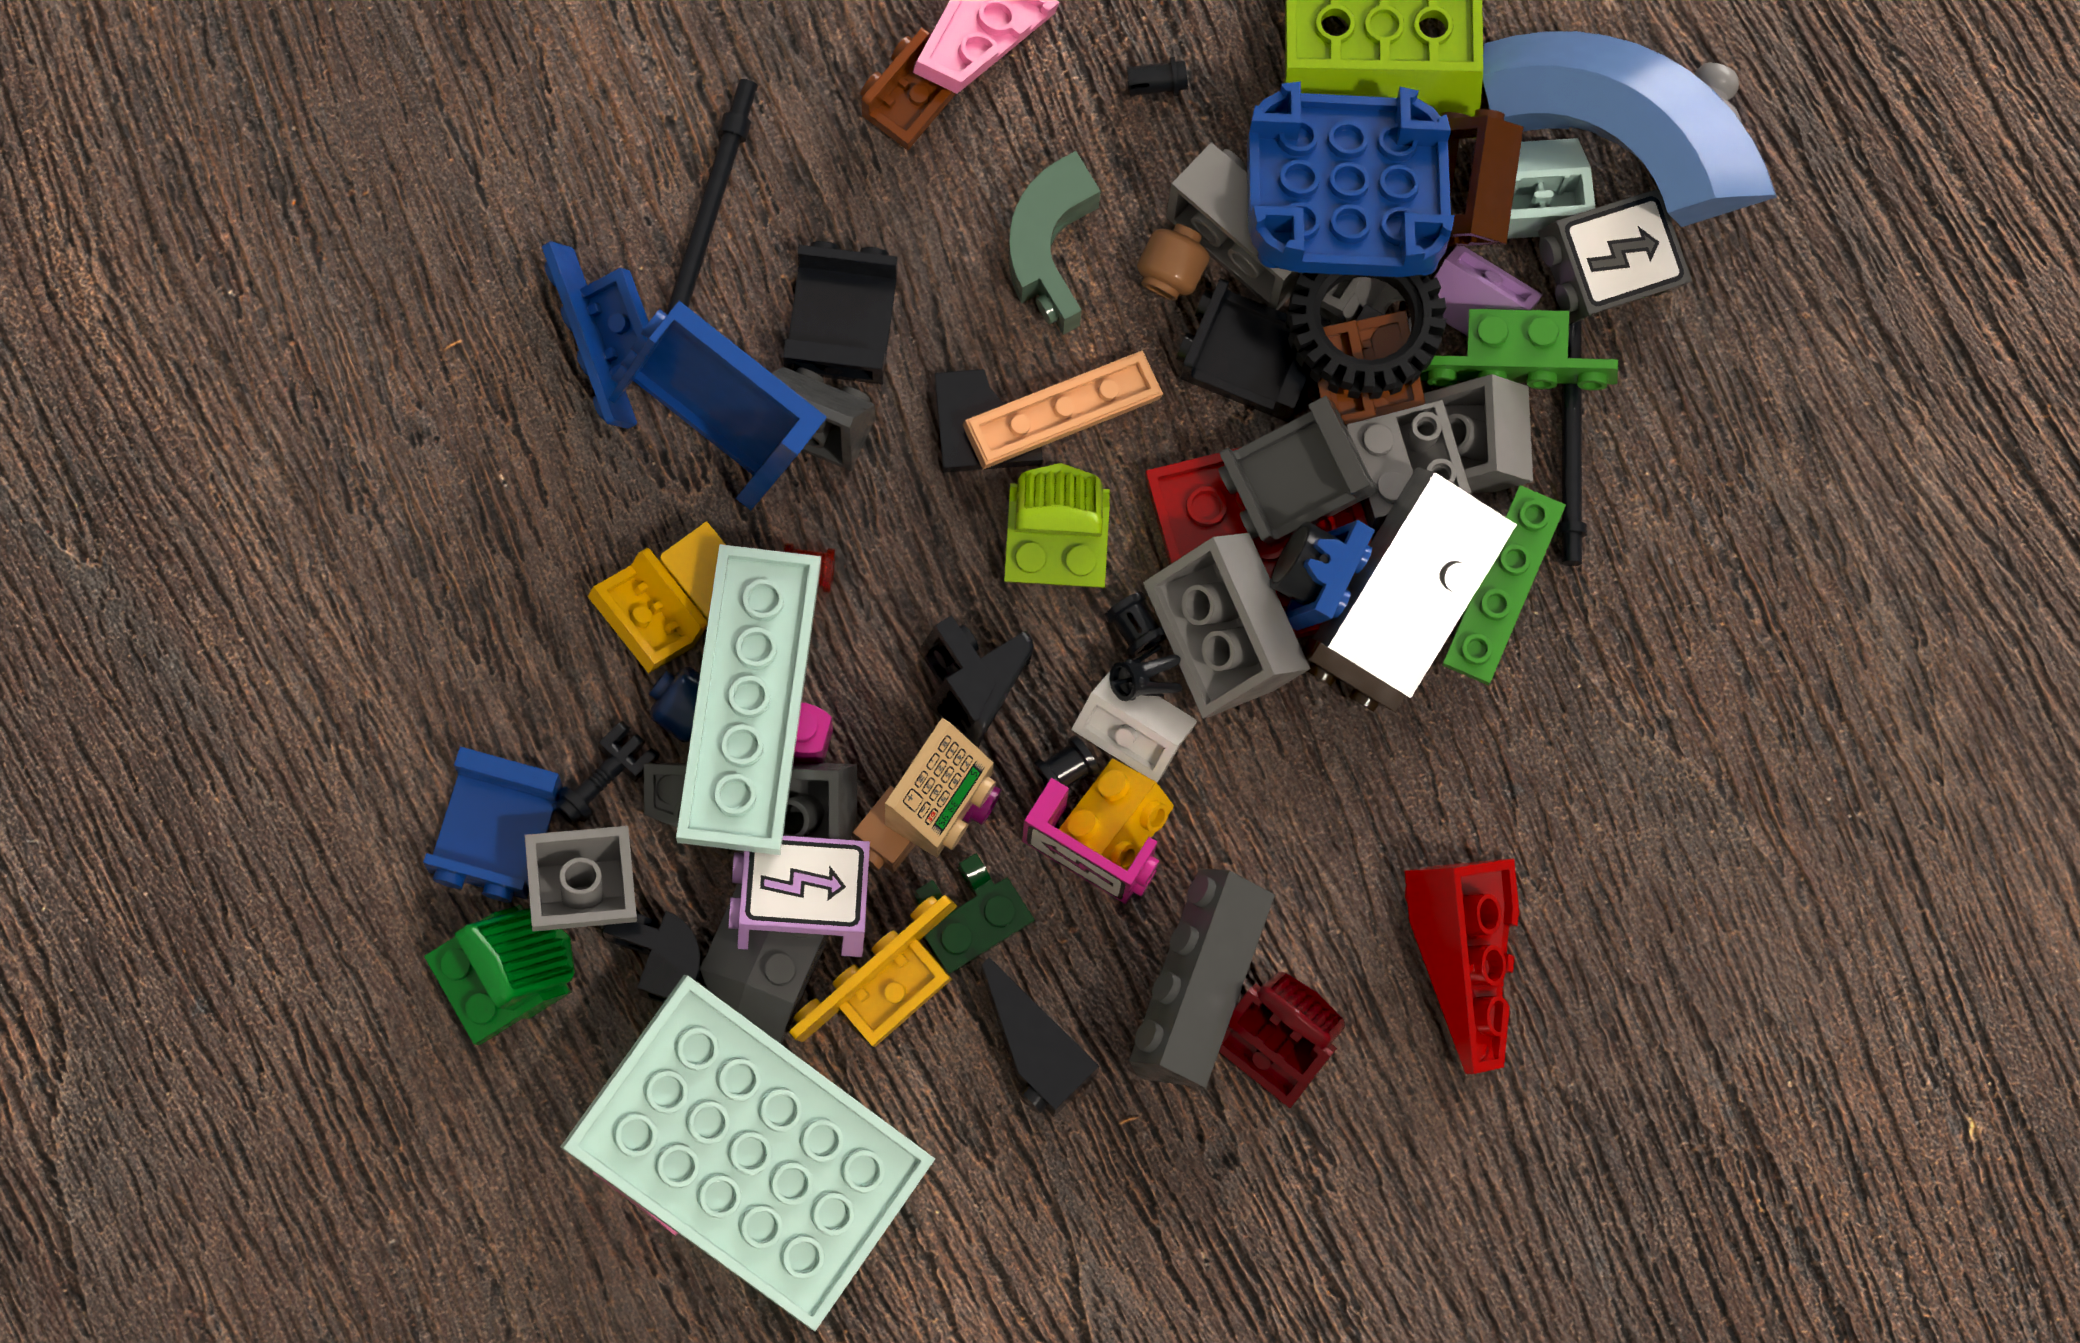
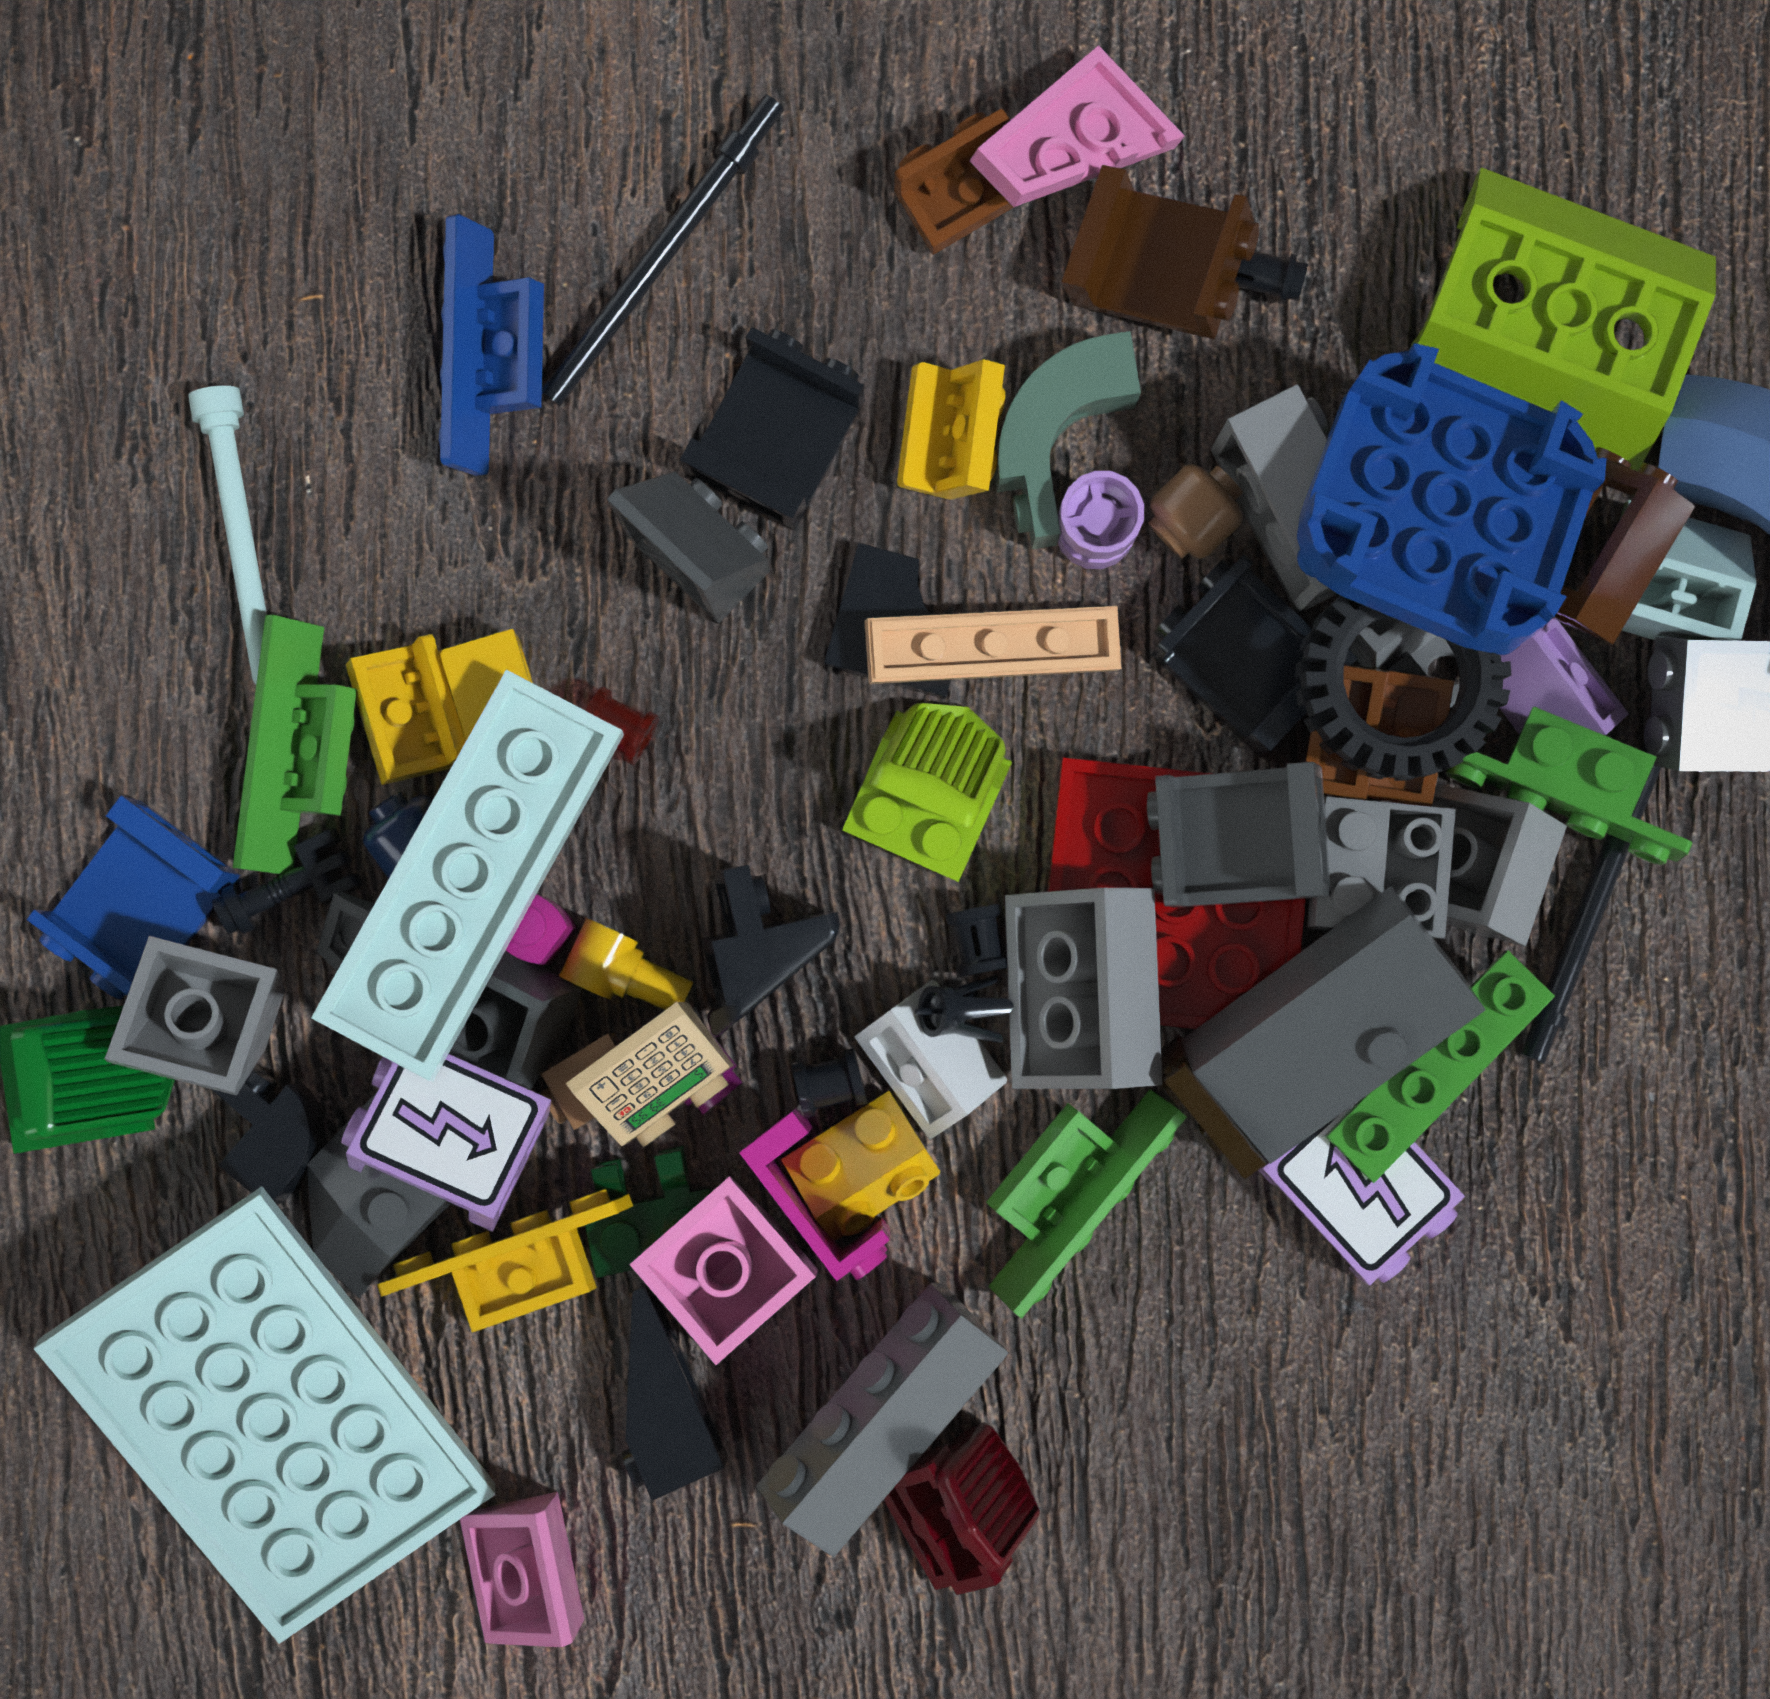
camera: 30 degrees right, 10 degrees up
blue panel [609,301,827,510] -> none
blue piece [1270,520,1375,631] -> none
red wedge [1404,858,1519,1074] -> none
none -> light aqua piece [188,386,267,684]
none -> bright green bracket [233,615,357,875]
none -> bright pink slope [460,1492,584,1647]
none -> yellow pin [559,918,693,1010]
none -> bright pink slope [629,1176,819,1365]
none -> yellow bracket [897,359,1005,500]
none -> bright green bracket [986,1089,1187,1319]
none -> lavender wheel [1057,471,1144,569]
none -> reddish brown panel [1061,165,1259,340]
none -> panel [1258,1103,1465,1285]

